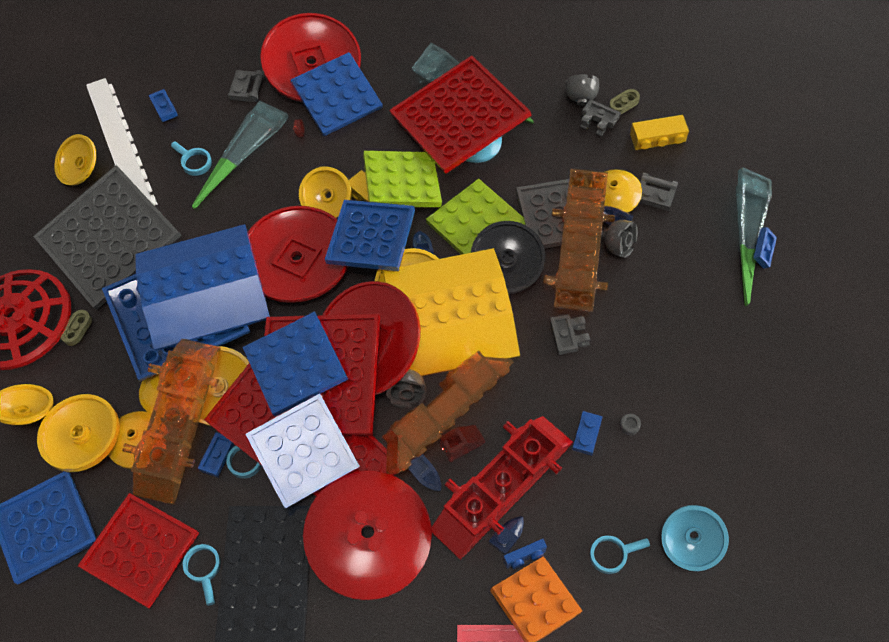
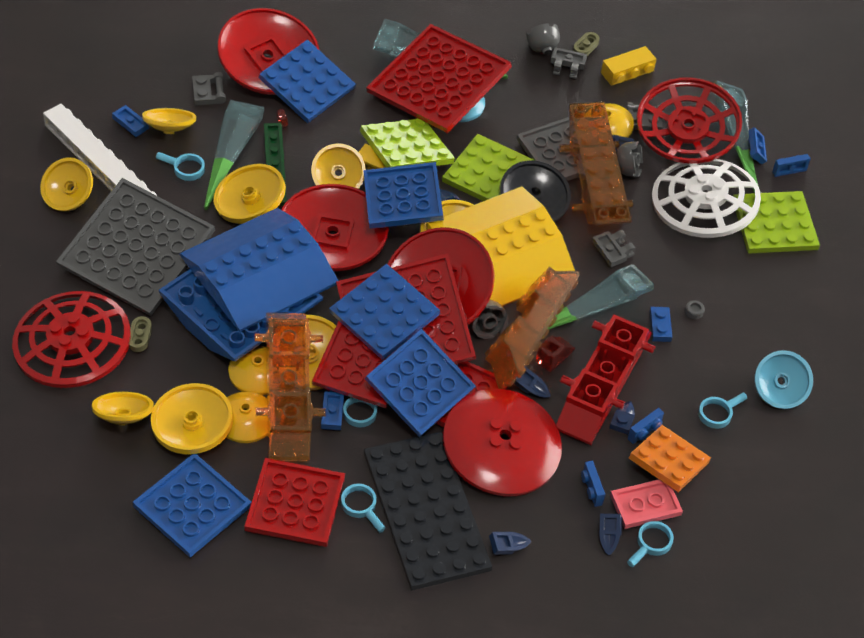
camera: 25 degrees left, 10 degrees down
none -> yellow dish [142,108,196,134]
none -> yellow dish [214,164,286,224]
none -> dark green plate [264,123,287,207]
none -> clear light blue plate [514,264,654,340]
none -> blue plate [581,461,605,507]
none -> red dish [637,77,742,164]
none -> white dish [652,159,761,238]
none -> lime plate [733,191,820,254]
none -> blue plate [772,154,811,177]

